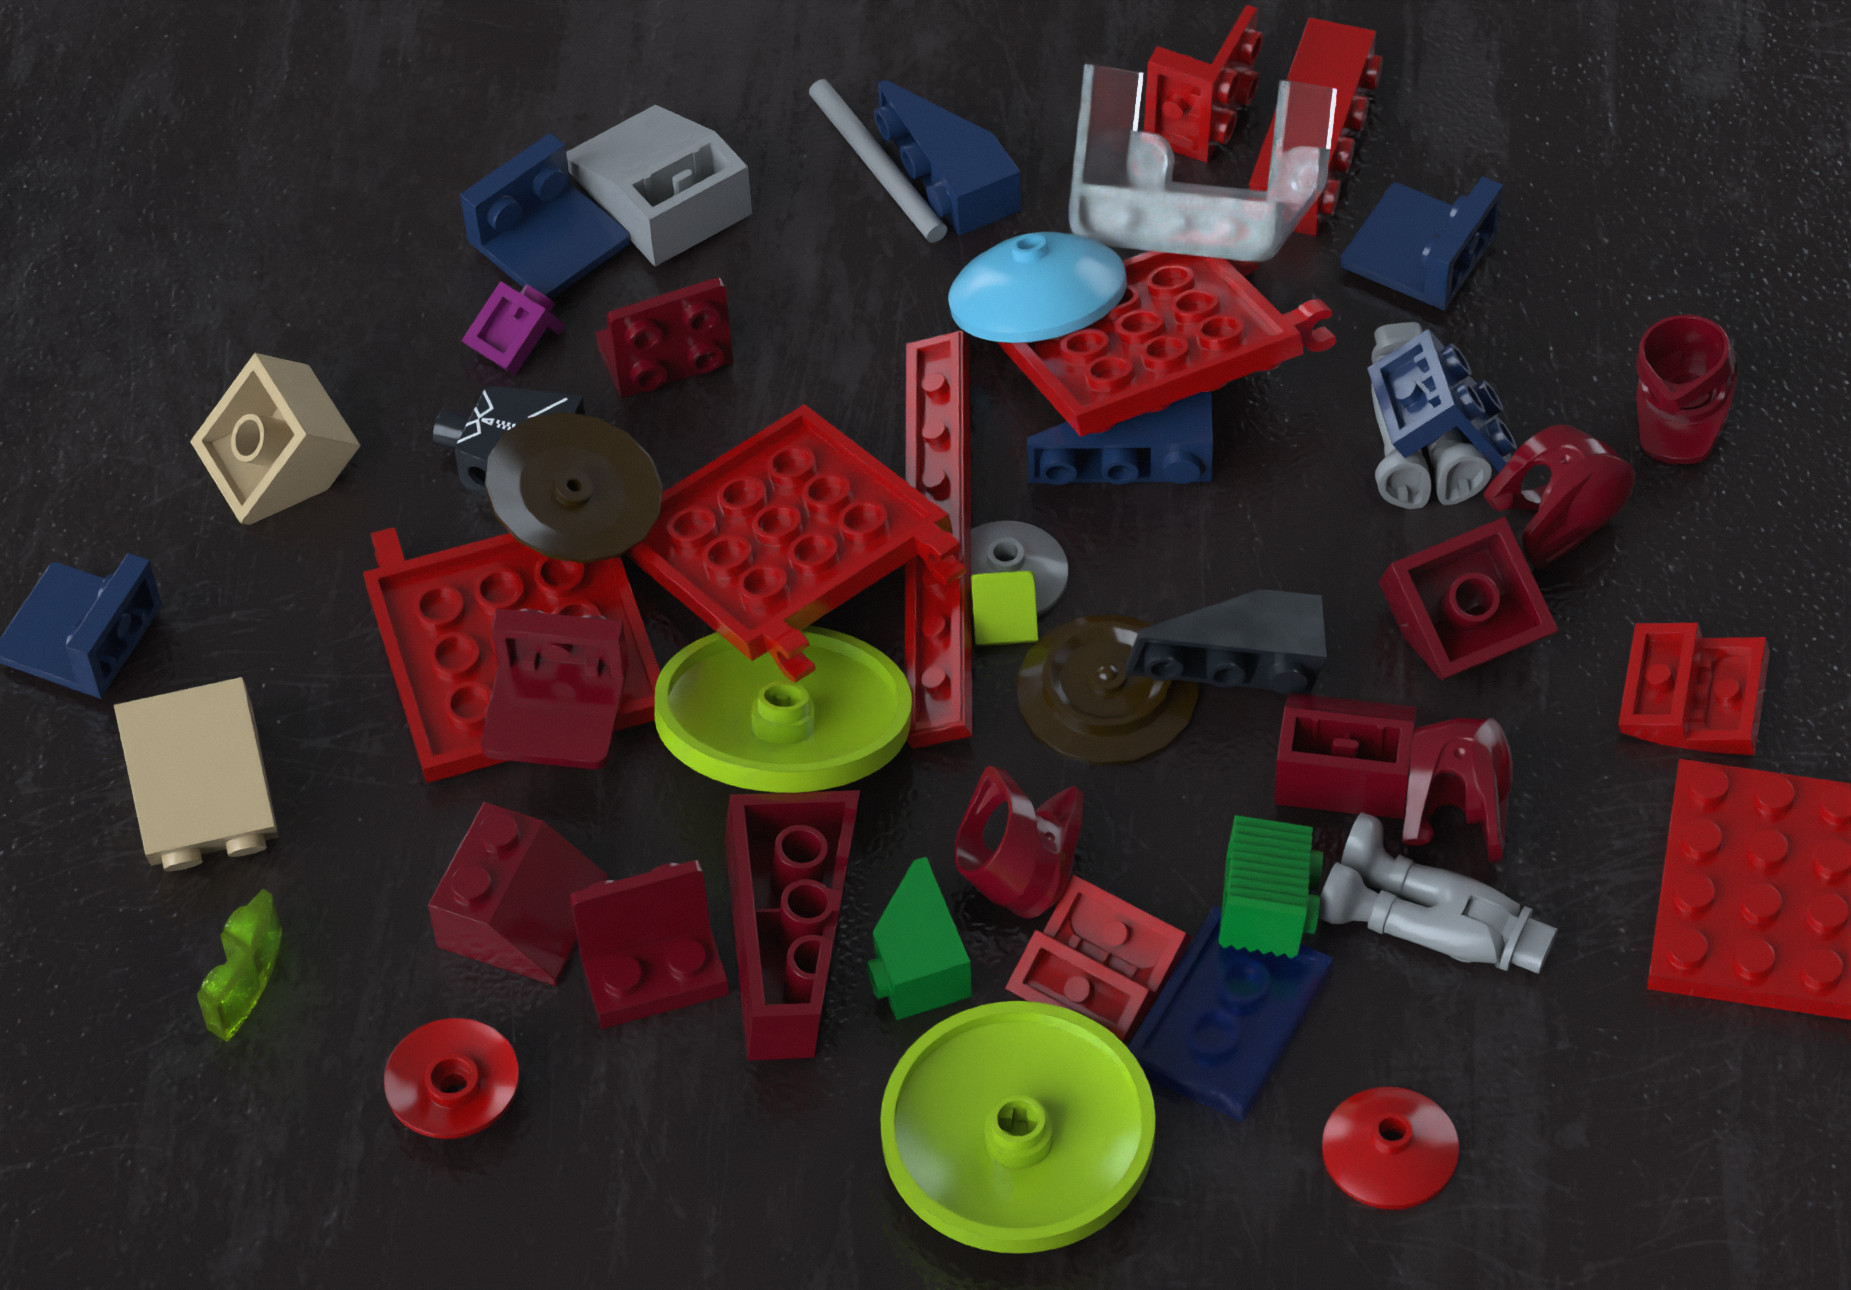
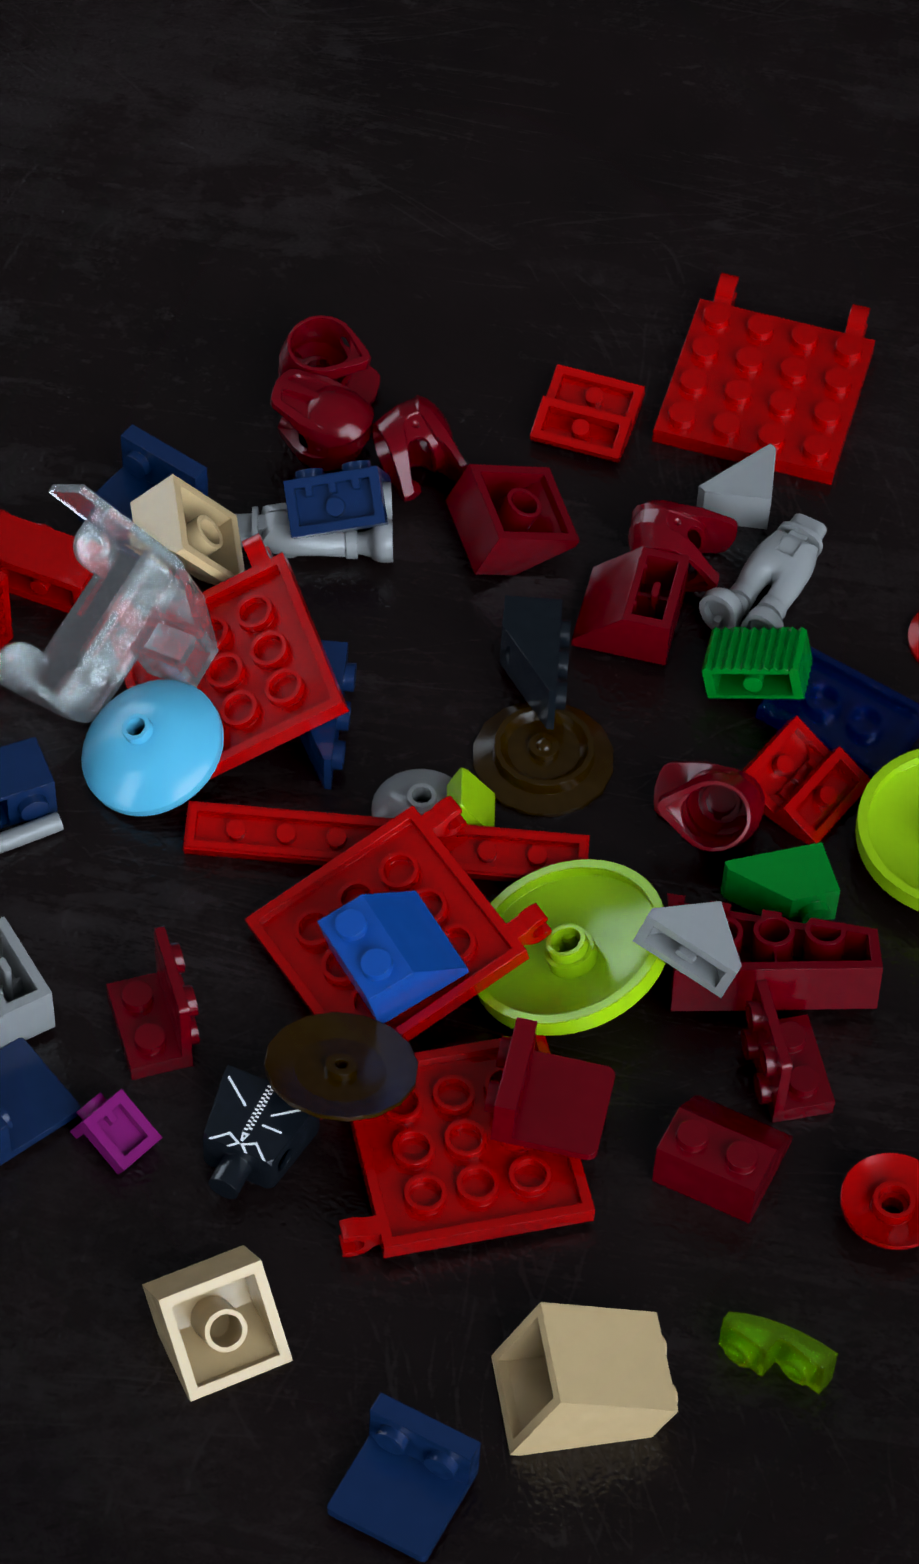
camera: 90 degrees left, 0 degrees up
none -> clear slope [129,568,219,688]
none -> tan slope [130,474,245,585]
none -> dark red helmet [270,369,374,471]
none -> blue slope [317,891,469,1024]
none -> light grey slope [633,901,742,998]
none -> light grey slope [696,443,776,529]

